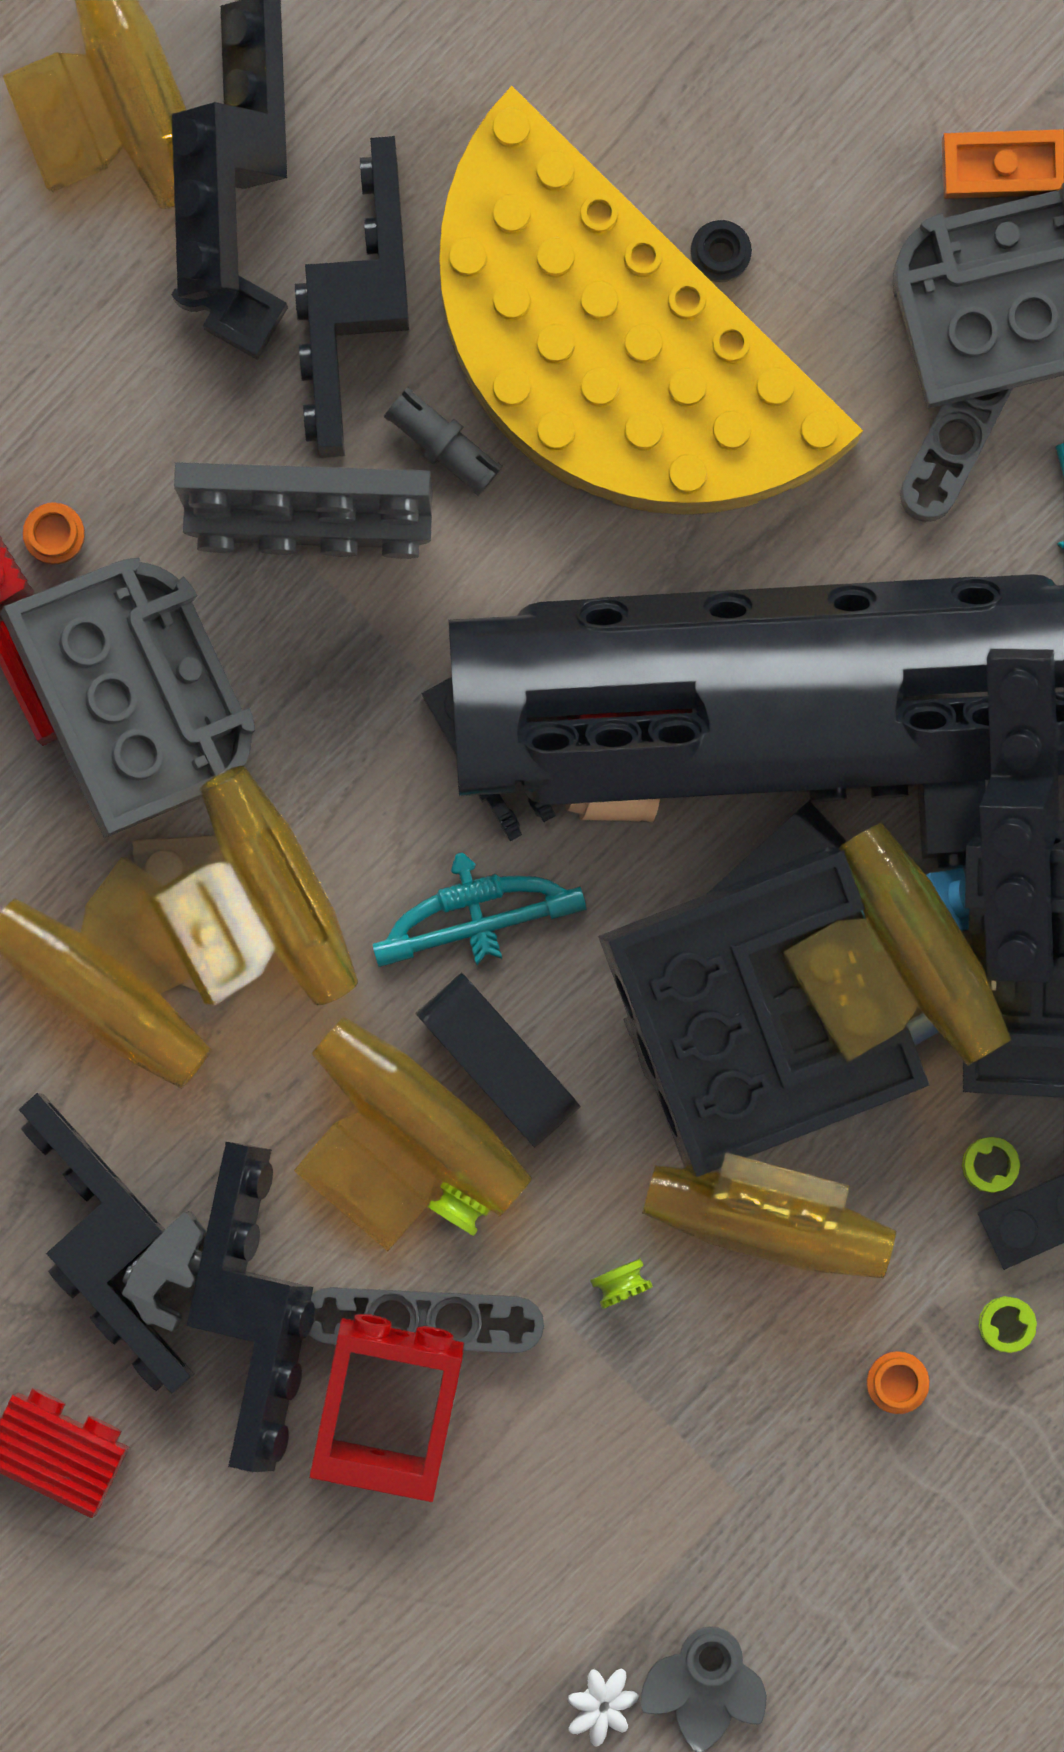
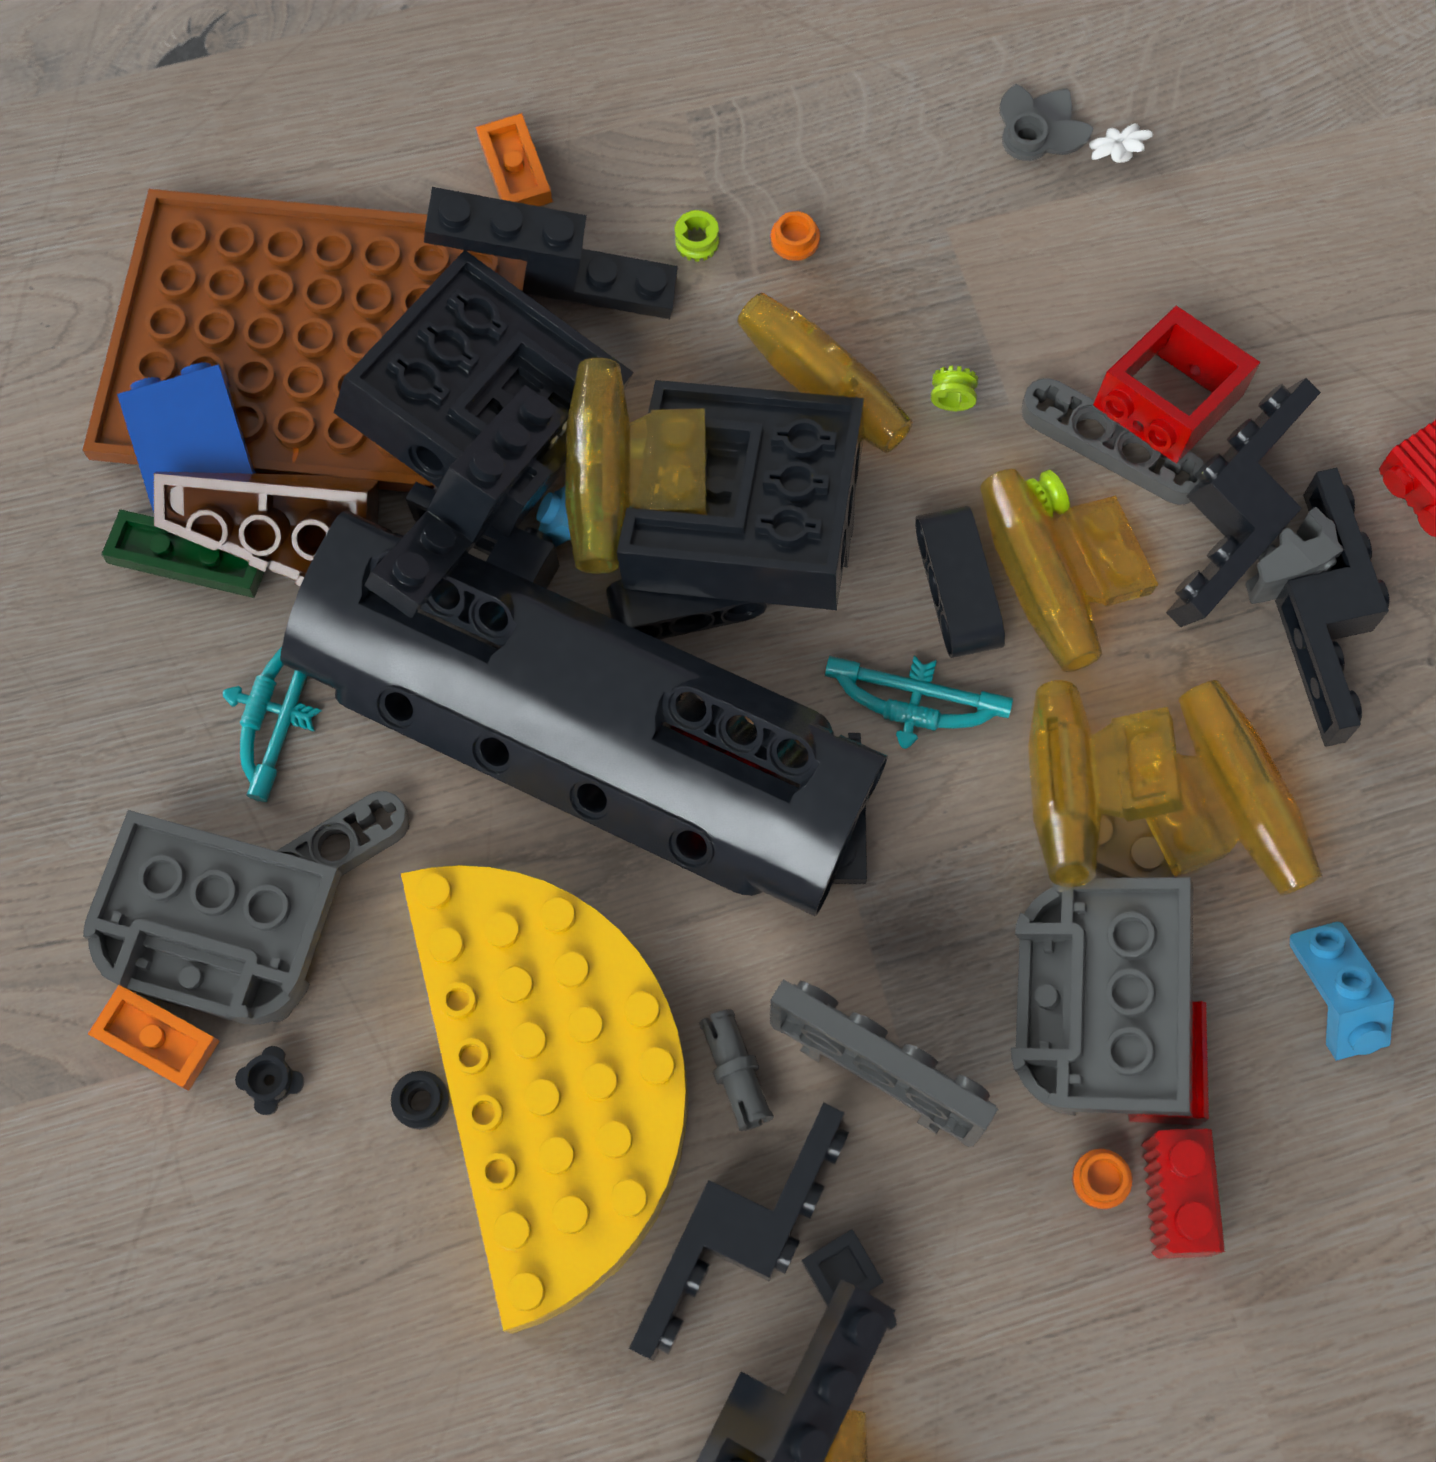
camera: 145 degrees left, 15 degrees down
lime bush [961,1137,1020,1193] -> none
none -> black plate [235,1046,304,1116]

